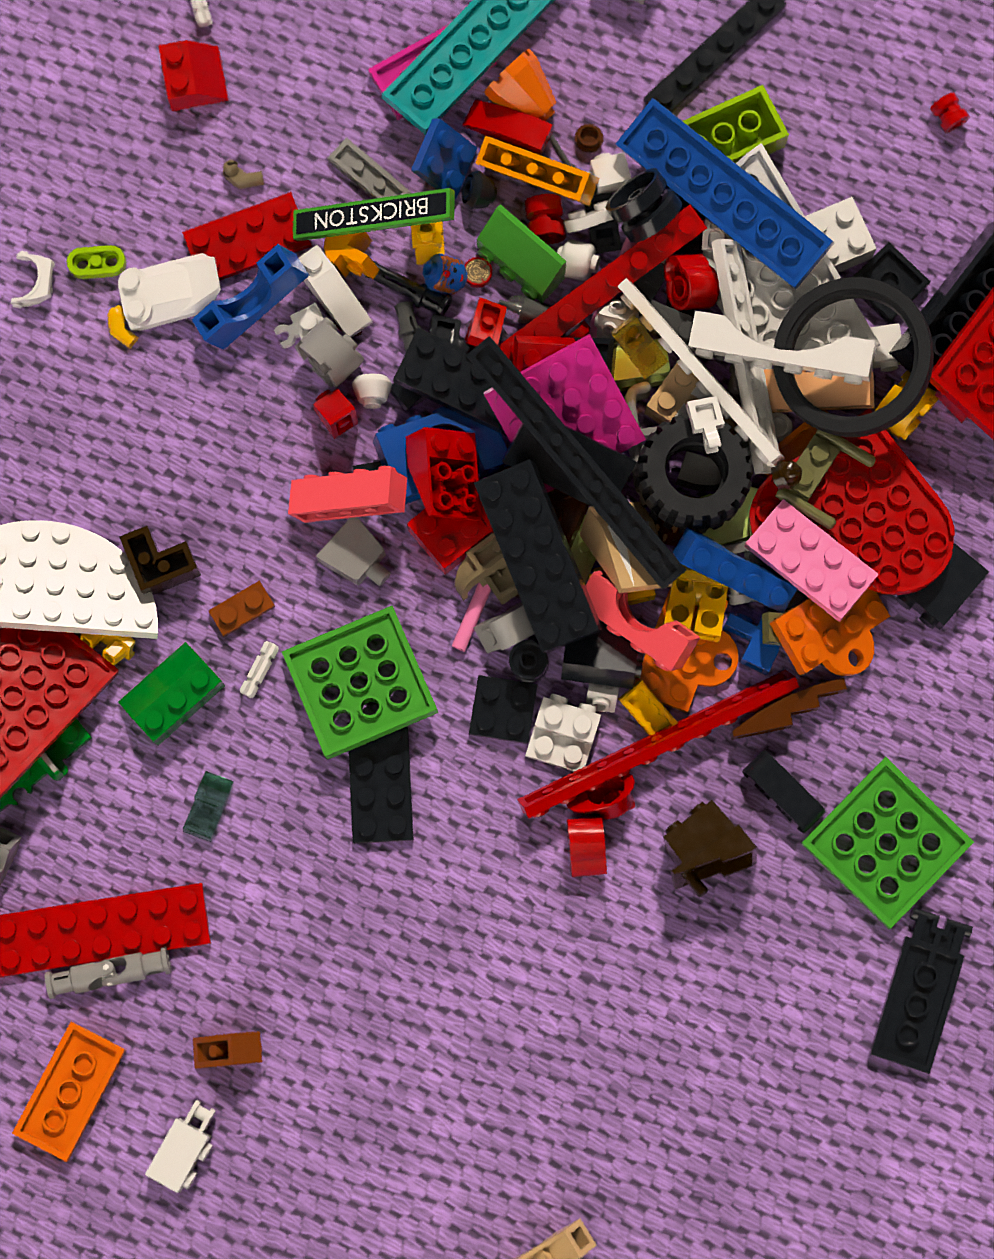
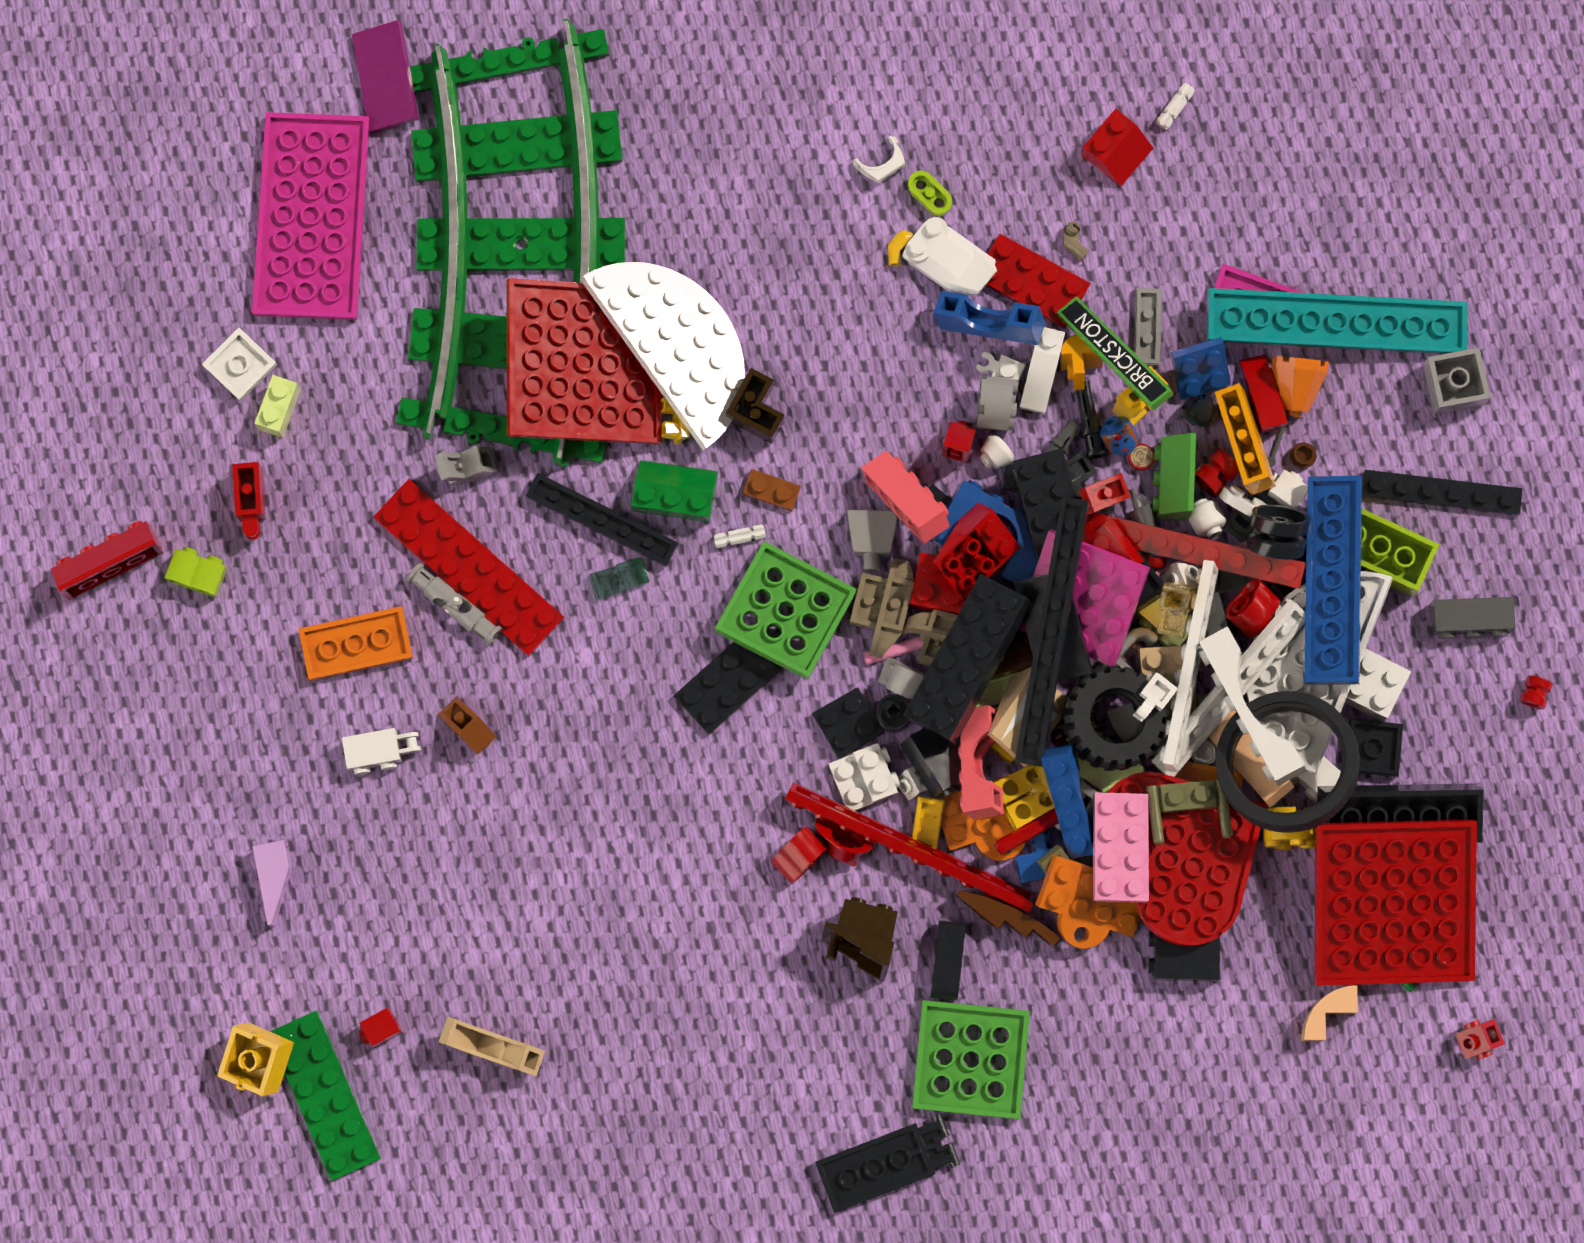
camera: 50 degrees right, 0 degrees up
dark brown plate [771,460,802,490] -> none
none -> black plate [525,473,679,568]
none -> dark tan plate [849,556,914,659]
none -> red axle [994,808,1059,855]
none -> dark grey brick [1430,597,1516,639]

